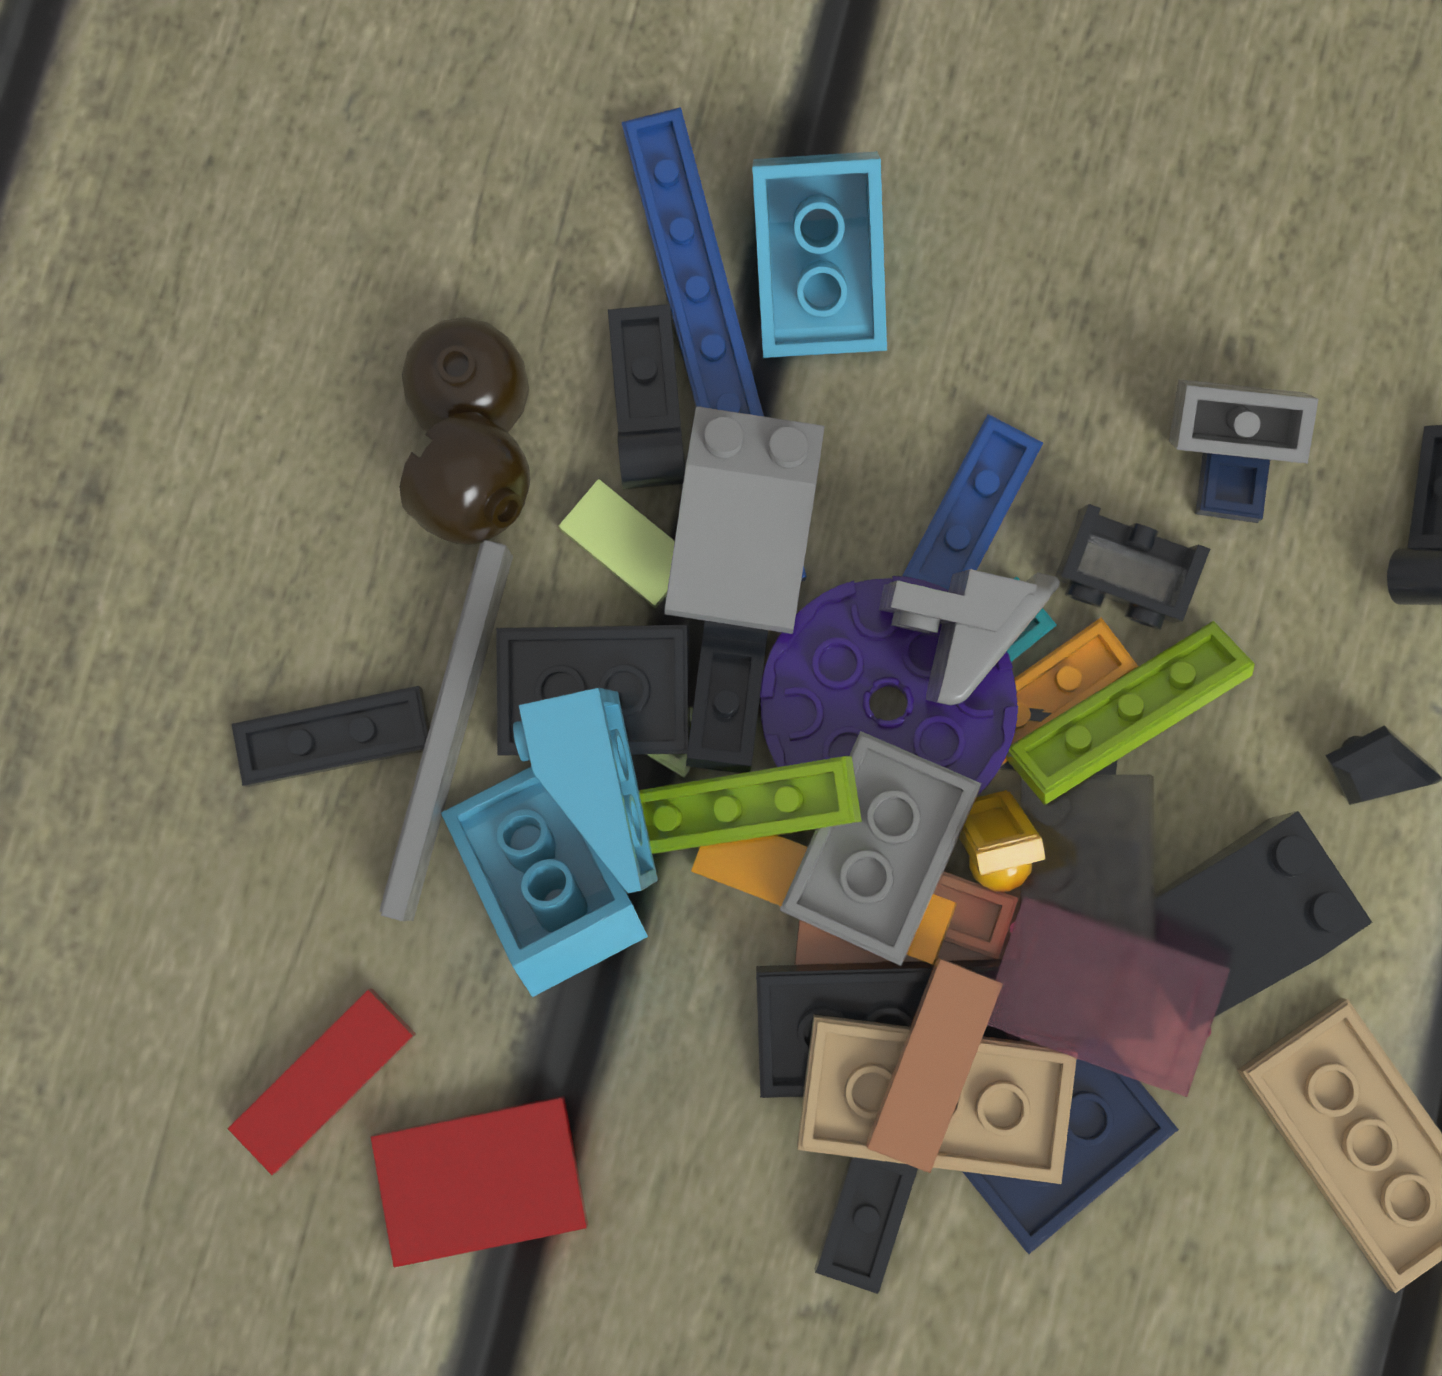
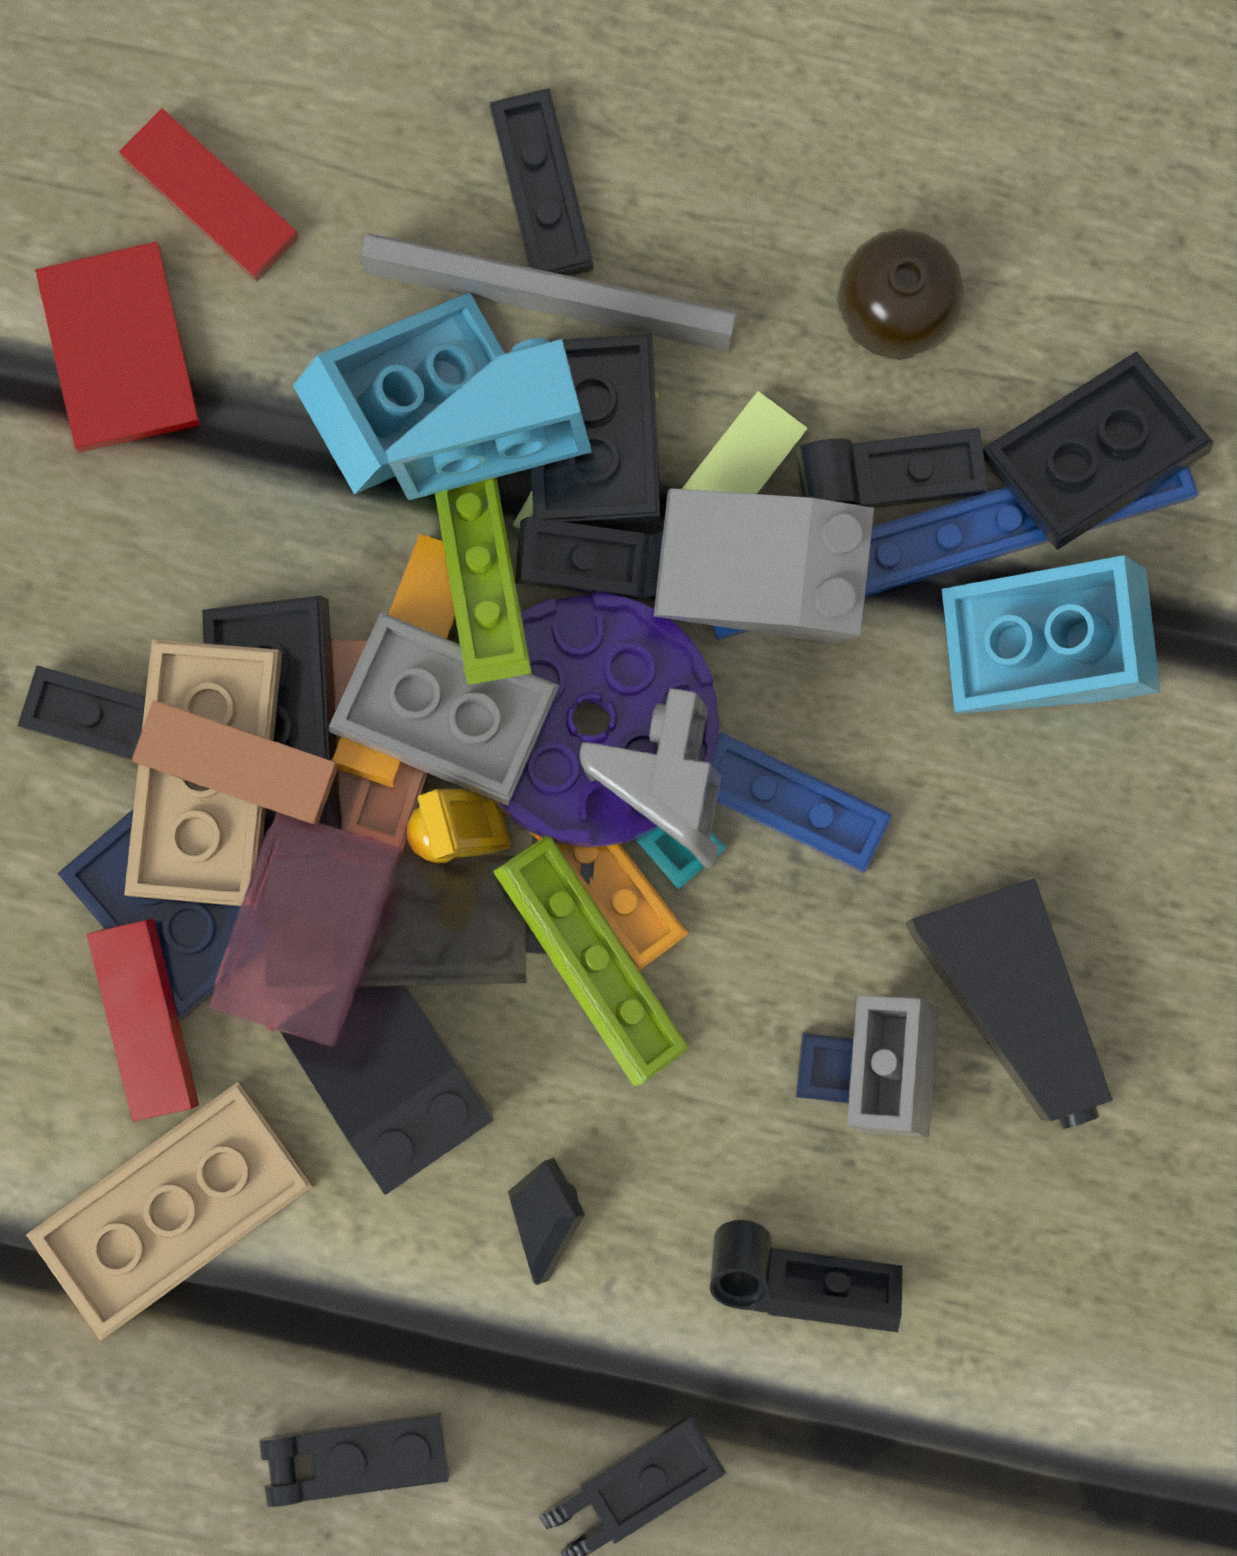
camera: 85 degrees right, 0 degrees up
dark brown cylinder [399,412,530,545] -> none
black window [1055,504,1210,630] -> none
none -> tile [86,918,199,1122]
none -> black slope [906,878,1113,1129]
none -> black tile [983,351,1214,550]

